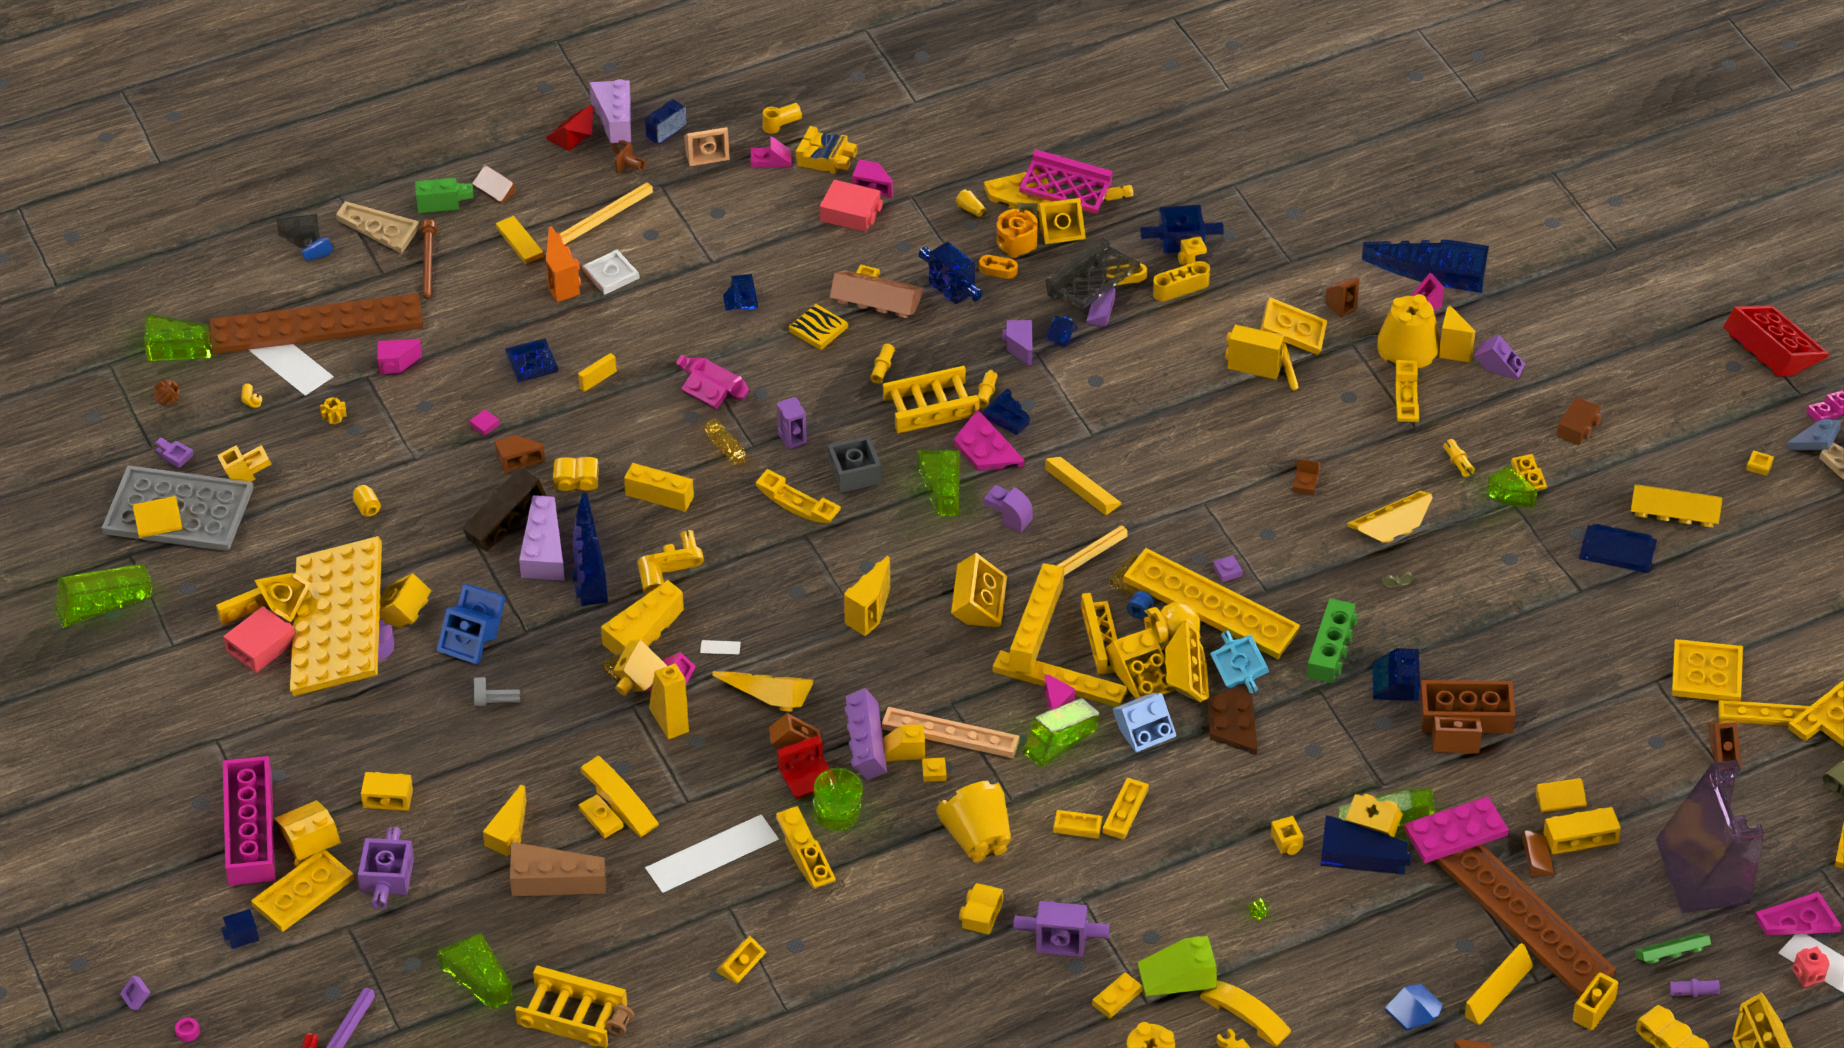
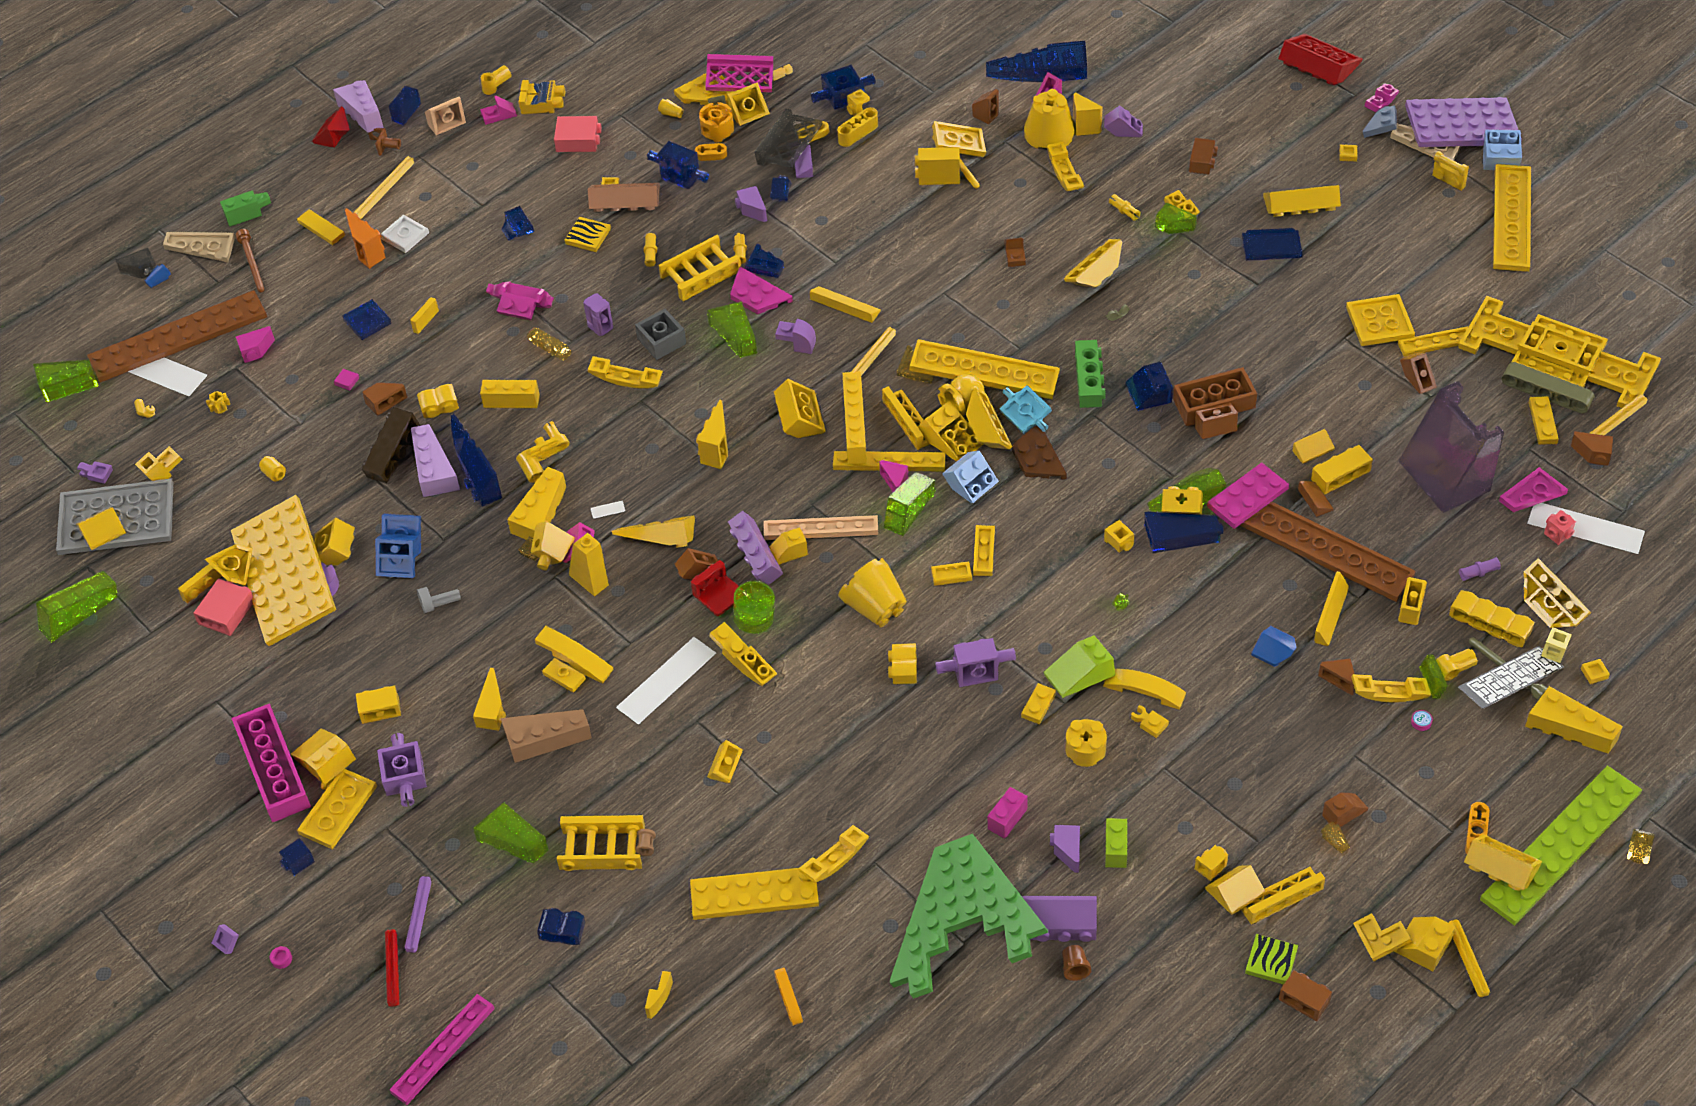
camera: 15 degrees left, 5 degrees up
dark orange gear [153,379,180,407] -> none
slope [472,165,515,204] -> none
dark pink slope [852,159,893,198] -> none
yellow plate [922,758,947,782] -> none
blue wheel [1126,591,1154,619] -> none
medium lavender plate [1213,555,1242,582] -> none
bright green plate [1635,933,1711,964] -> none

